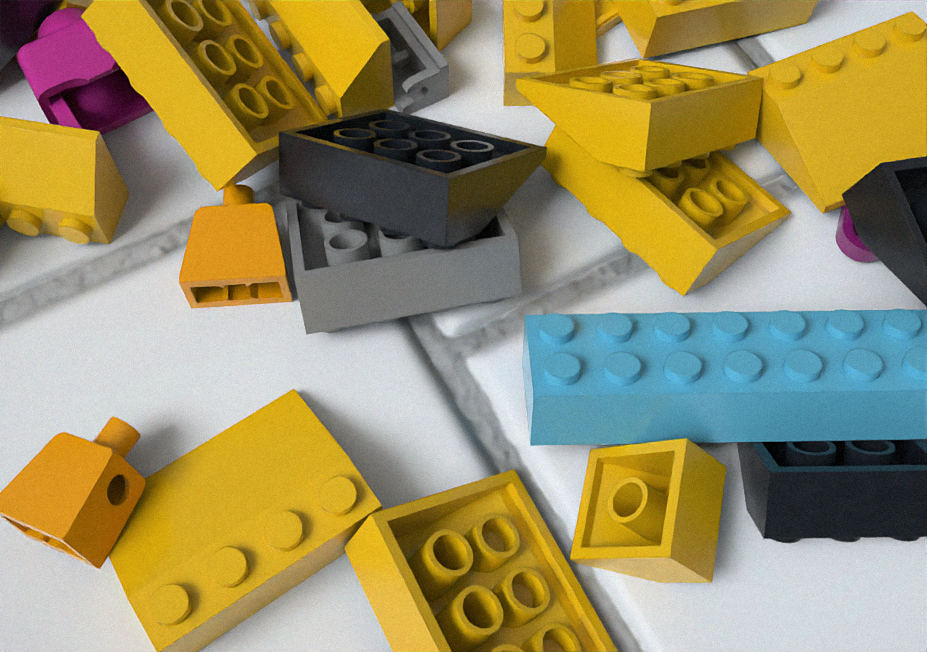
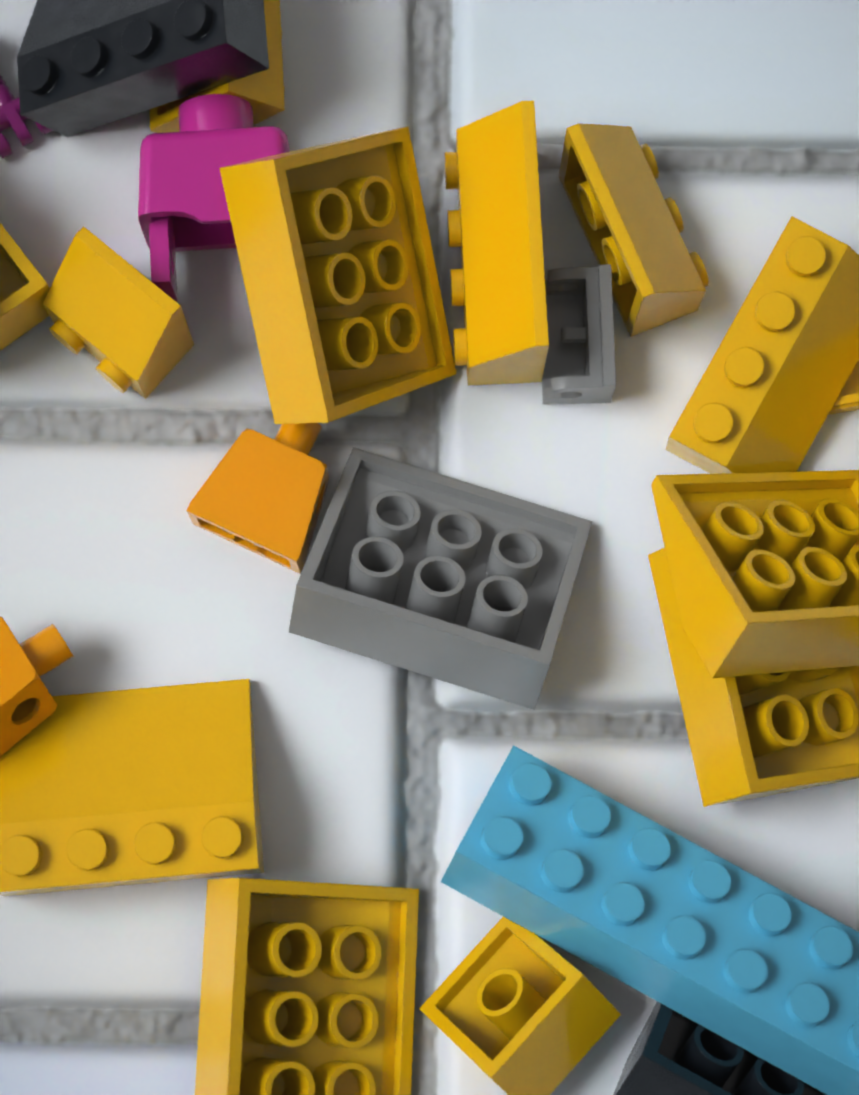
camera: 30 degrees right, 15 degrees up
black slope [279,108,547,250] -> none

